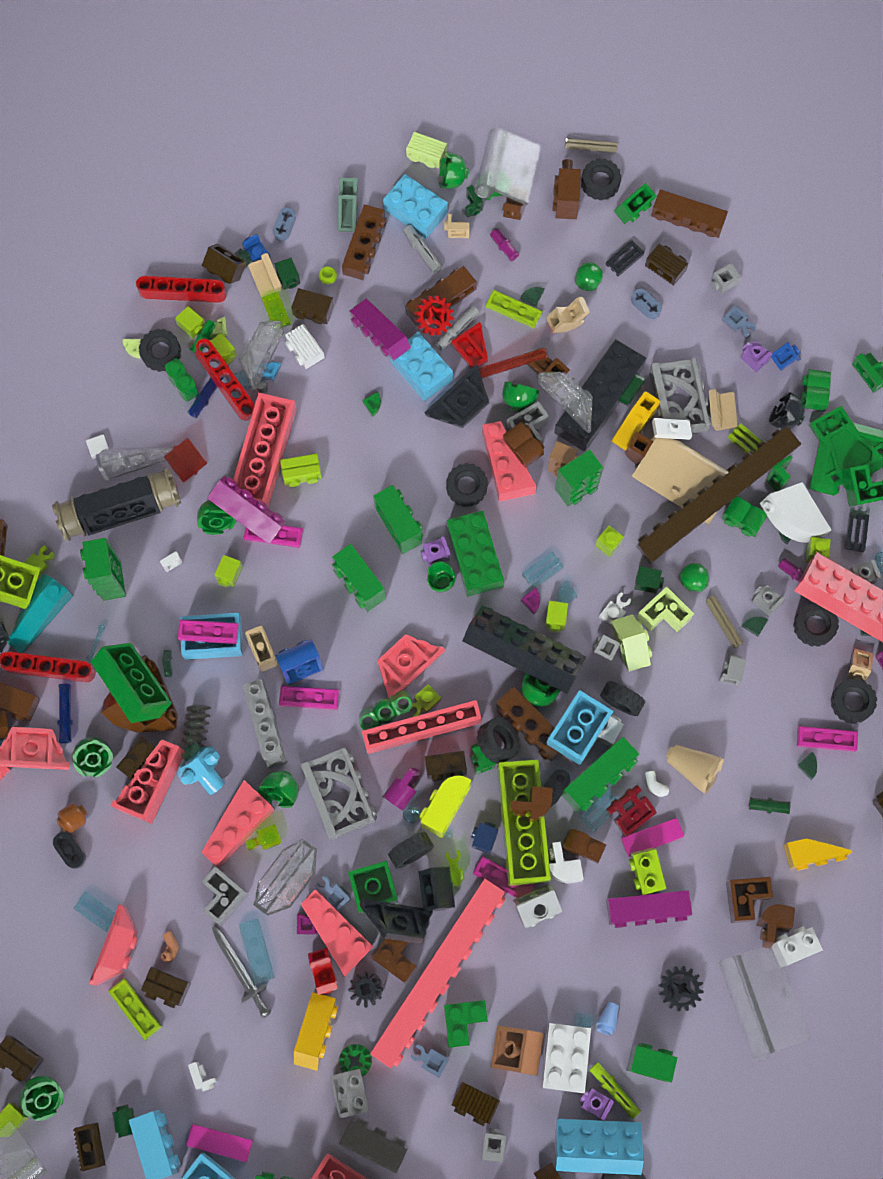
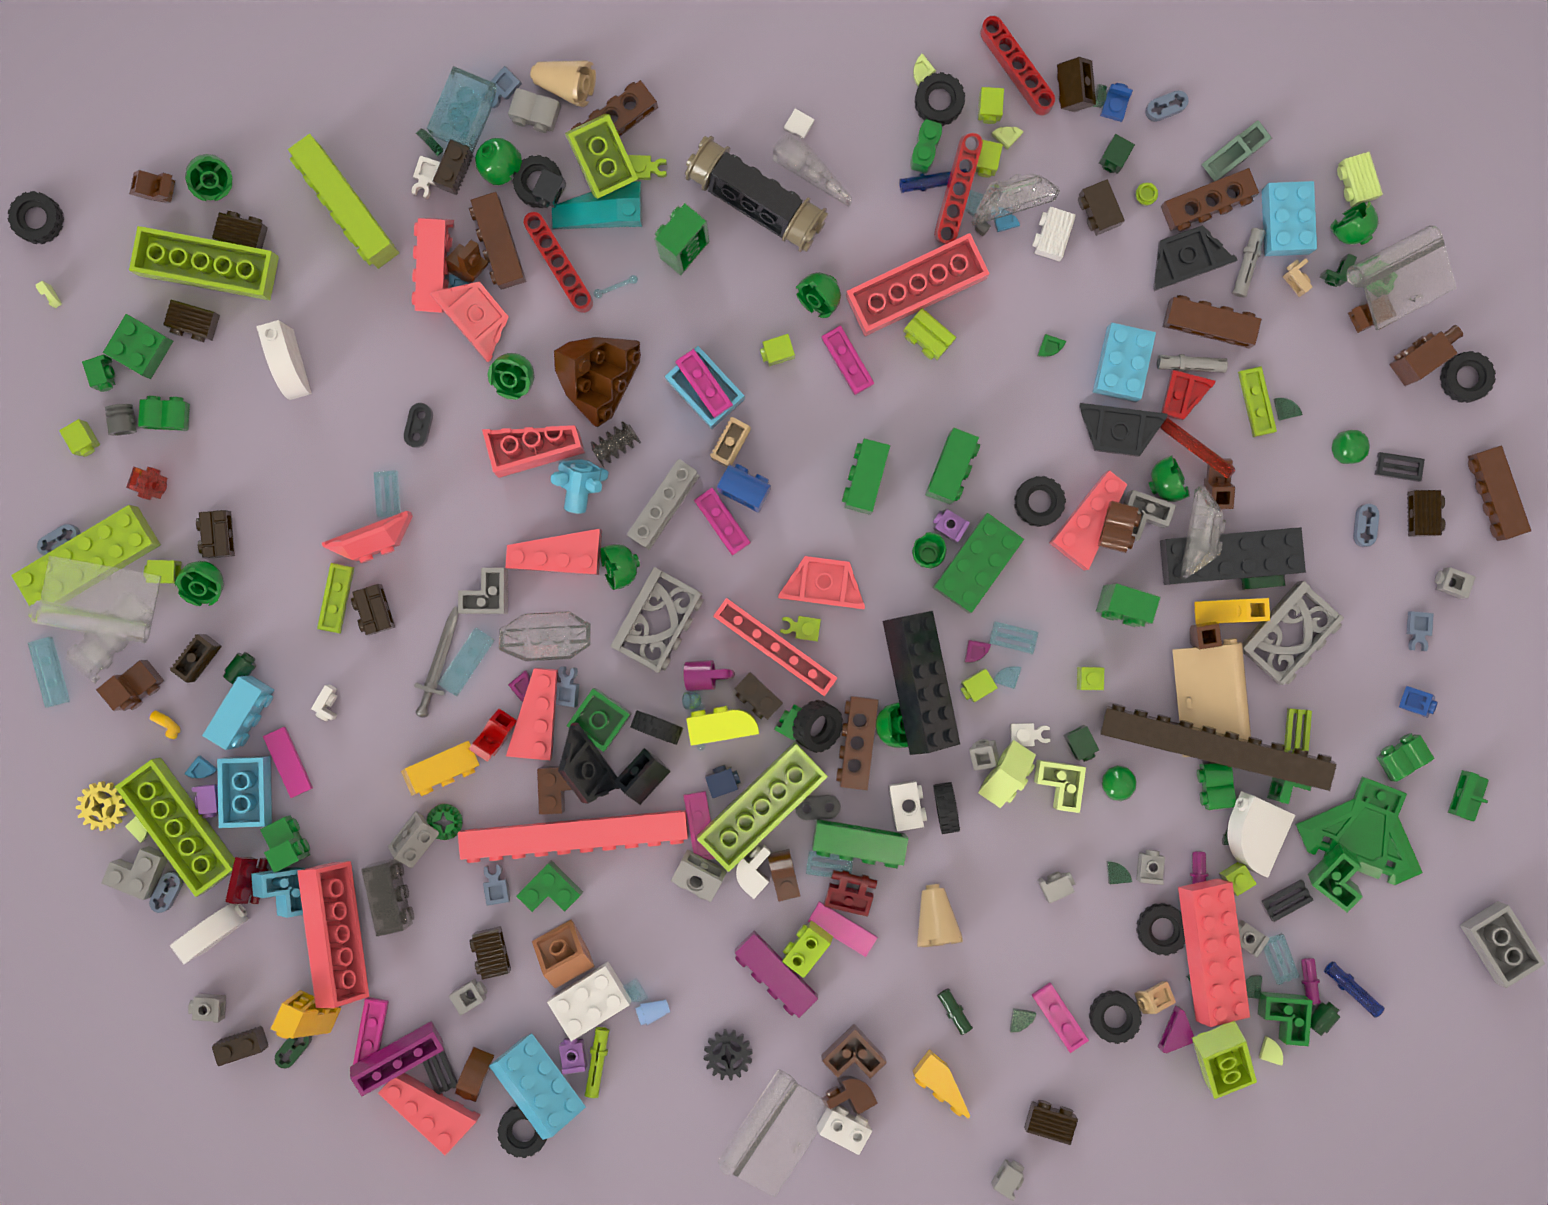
camera: 50 degrees right, 15 degrees up
dark orange head [56,803,88,833] -> none
clear blue pin [57,683,73,743] -> none
green brick [91,643,172,723] -> none
dark brown brick [116,736,155,780] -> none
white tile [160,552,182,572] -> none
nougat arm [161,931,179,962] -> none
clear green tile [162,650,173,677] -> none
clear red piece [163,438,207,483] -> none
clear green tile [181,743,201,762] -> none
green axle [189,320,216,353] -> none
magenta brick [207,476,286,544] -> none
clear neon green plate [245,824,282,851] -> none
tan panel [248,253,282,298] -> none
clear neon green plate [261,291,291,331] -> none
black gear [348,972,383,1008] -> none
magenta brick [349,298,411,361] -> none
green piece [359,690,412,730] -> none
red gear [414,295,454,336] -> none
clear neon green plate [446,850,465,888] -> none
magenta axle [490,229,519,261] -> none
reddish brown brick [509,786,553,822] -> none
tan brick [546,297,590,333] -> none
medium nougat brick [547,441,578,477] -> none
medium azure brick [547,690,613,765] -> none
dark tan axle [565,138,617,153] -> none
green brick [613,183,657,224] -> none
green brick [626,1043,678,1083] -> none
white arm [645,771,669,797] -> none
white plate [652,418,692,440] -> none
dark tan axle [706,595,743,648] -> none
tan panel [709,389,738,431] -> none
medium lavender brick [741,341,773,373] -> none
black cylinder [769,392,805,430] -> none
none -> black wing [1153,225,1238,291]

